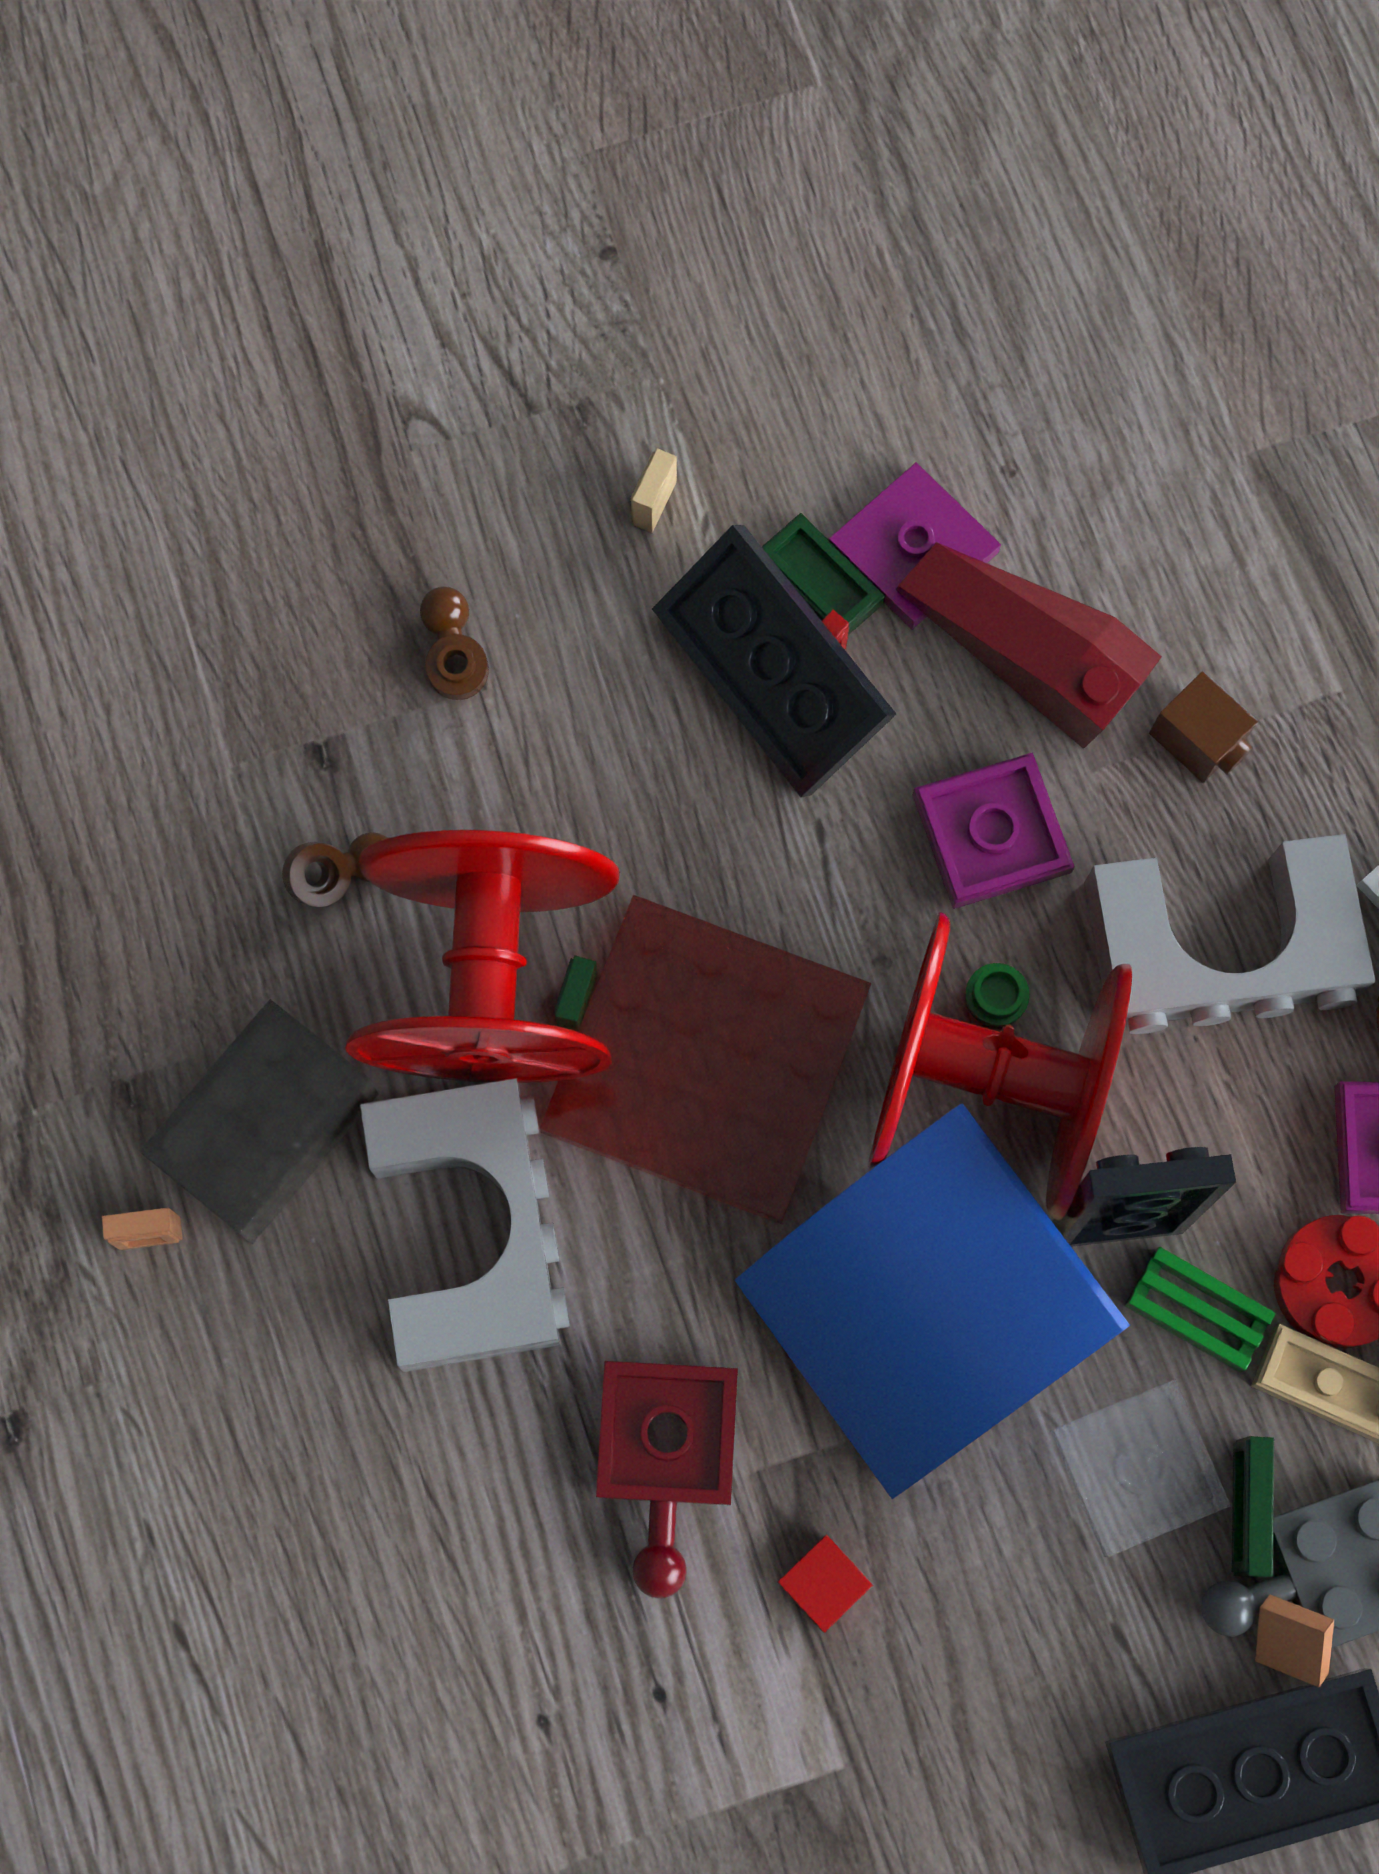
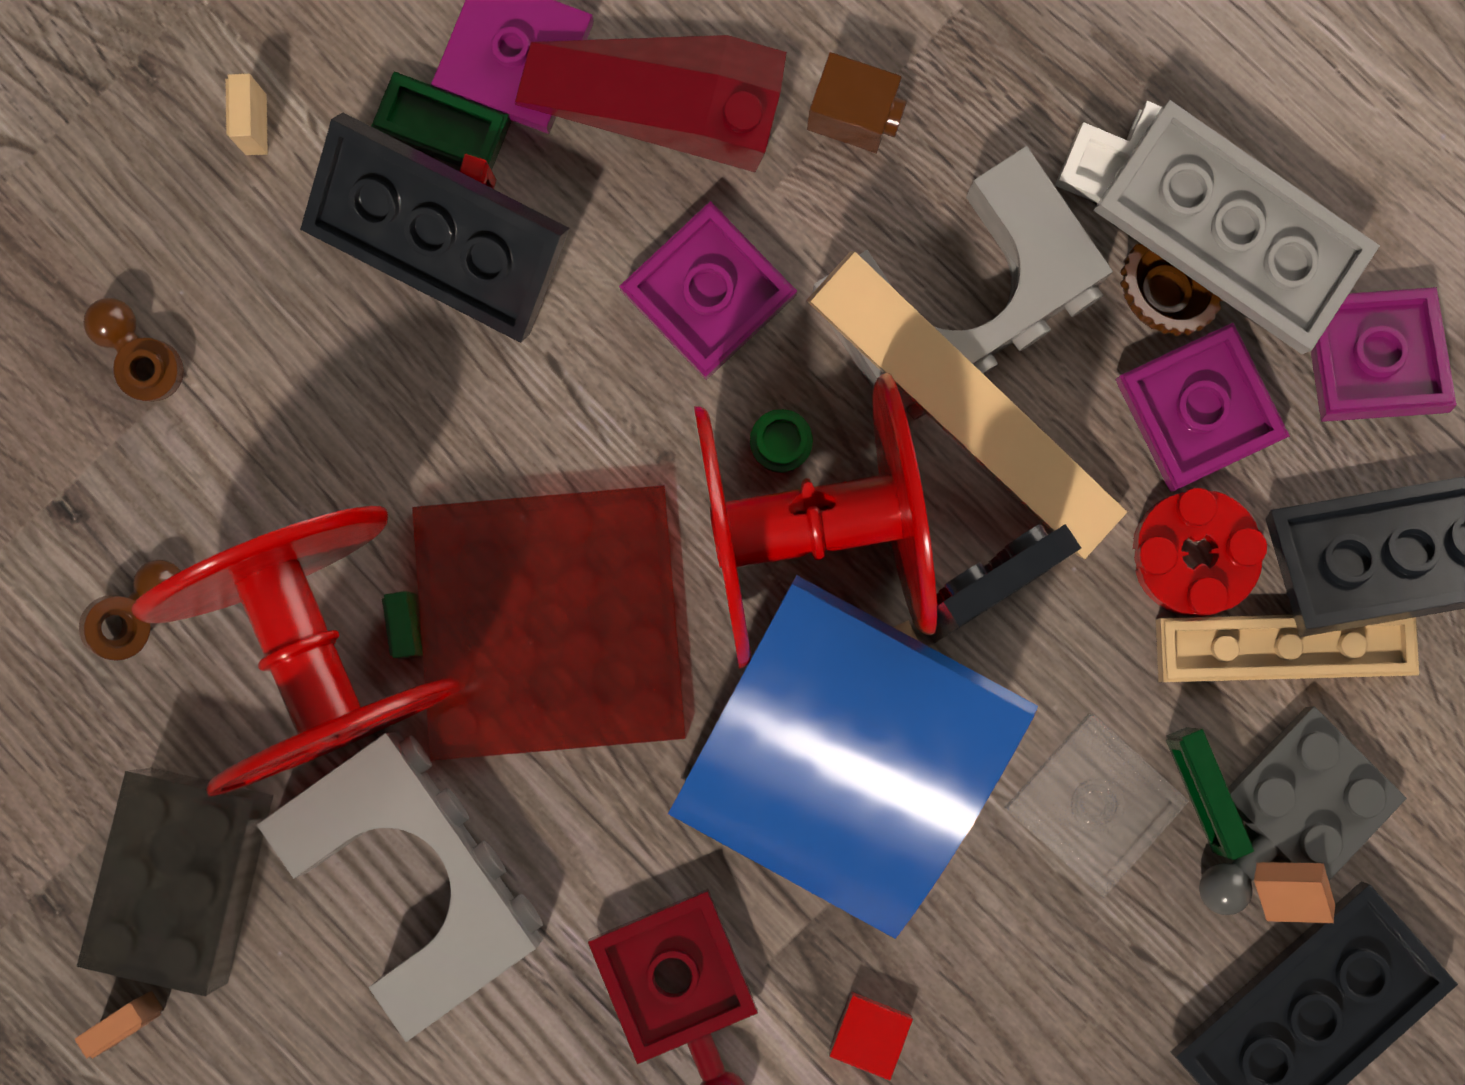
camera: 20 degrees left, 10 degrees up
green tile [1125,1246,1276,1373] -> none
none -> tan tile [806,251,1127,559]

